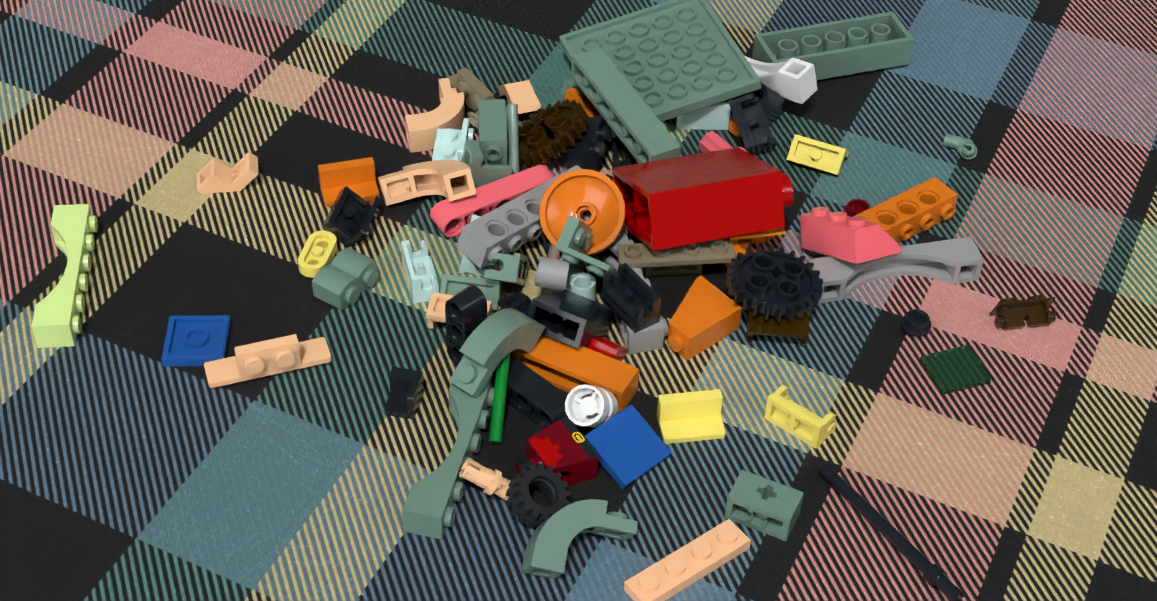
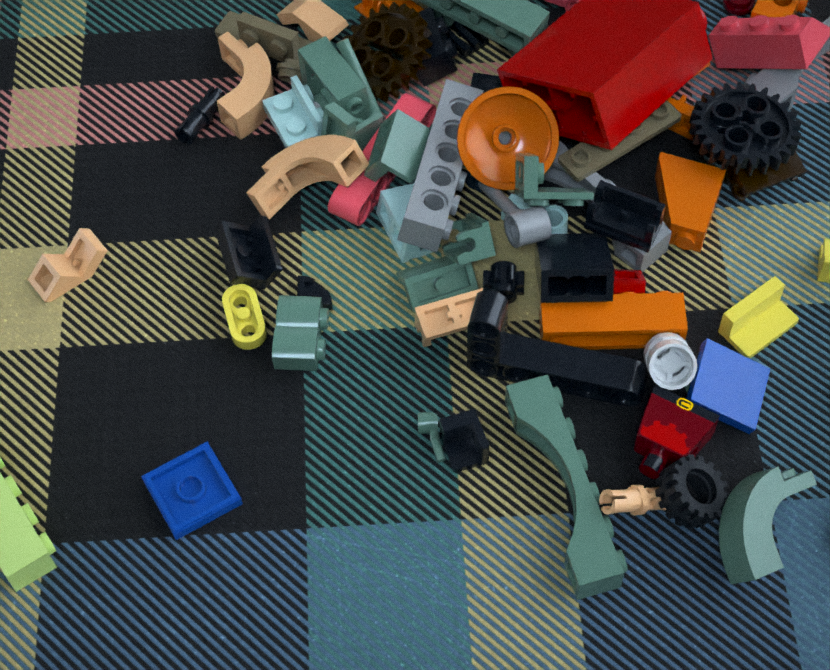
camera: 25 degrees left, 15 degrees up
light nougat bracket [204,334,331,388] -> none
orange panel [318,157,380,207] -> none
light aqua hinge [401,240,440,304] -> none
sand green arch [449,308,546,398] -> none
green bar [489,353,510,445] -> none
none -> black pin [175,86,225,145]
none -> black tile [297,275,333,310]
none -> sand green panel [364,109,430,183]
none -> sand green hand [418,412,446,463]

